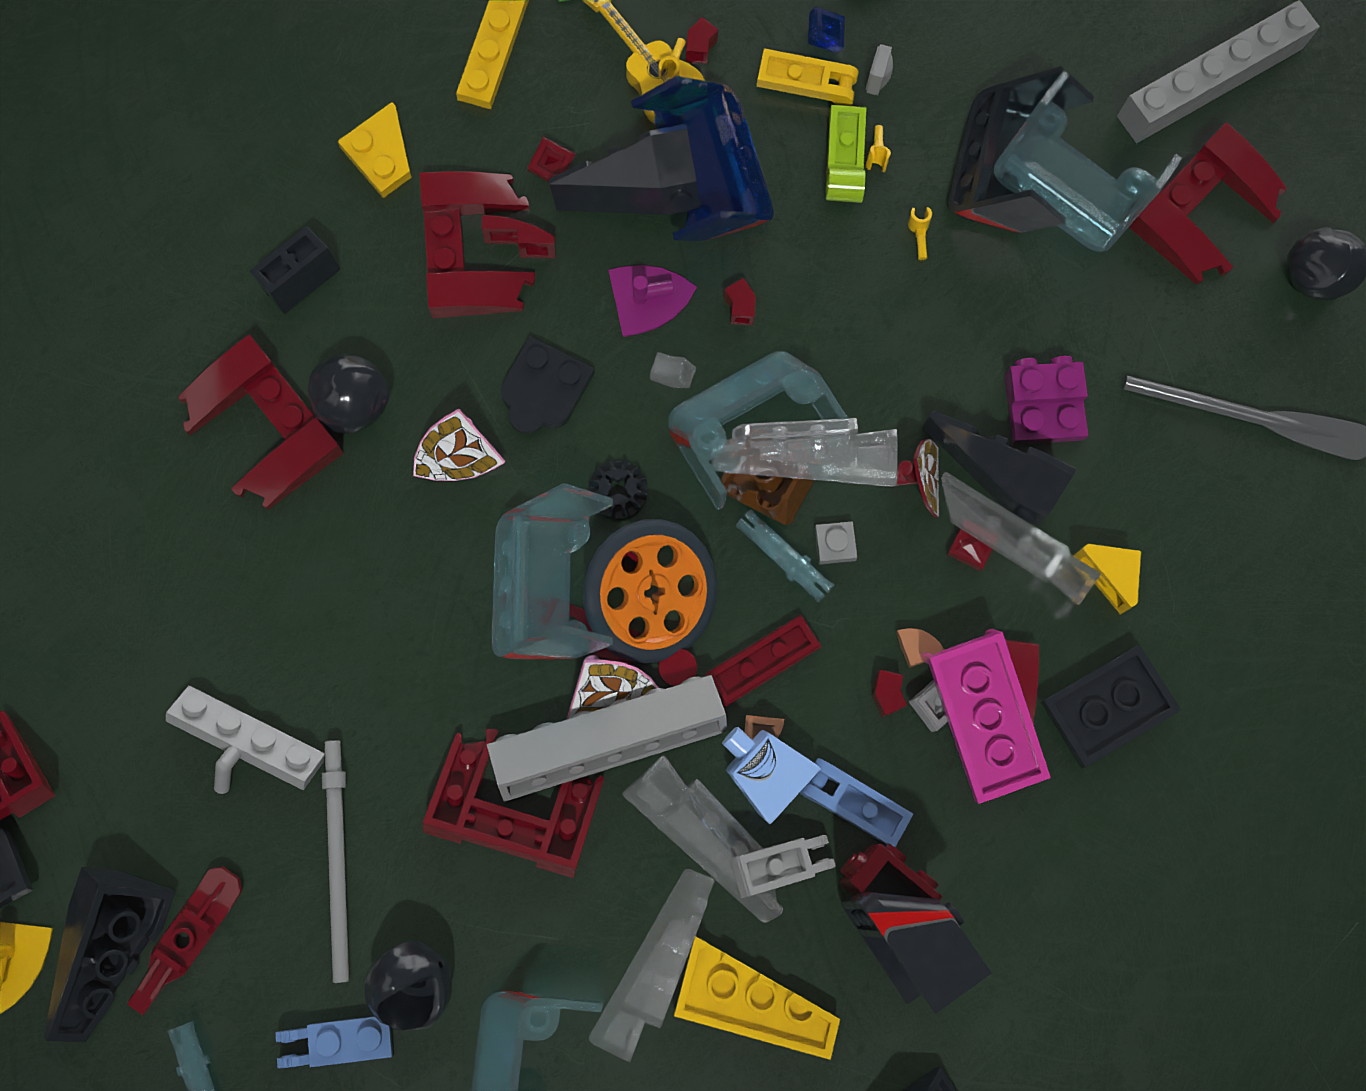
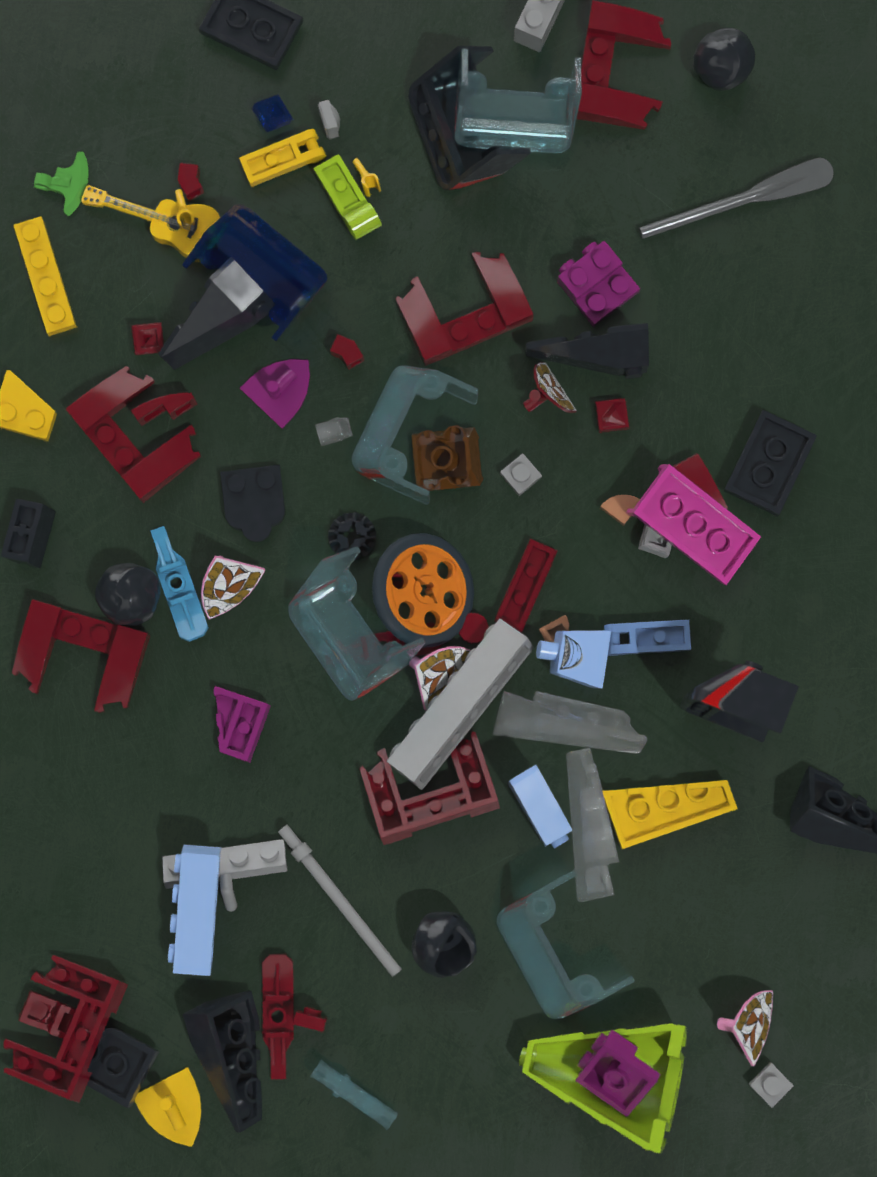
camera: 25 degrees left, 5 degrees up
medium blue hinge [275,1016,394,1068] -> none
clear wedge [710,418,897,486] -> none
light grey hinge [730,835,836,899] -> none
clear light blue pin [736,509,834,603] -> none
dark red bracket [839,843,943,901] -> none
dark red piece [872,670,907,717] -> none
yellow hand [908,207,932,260] -> none
clear wedge [941,472,1101,605] -> none
yellow slope [1072,544,1141,615] -> none
none -> dark azure piece [150,526,209,642]
none -> light blue brick [168,845,221,976]
none -> magenta wing [214,686,271,763]
none -> dark red plate [293,1007,328,1032]
none -> dark red wedge [396,252,534,366]
none -> light blue slope [508,765,572,848]

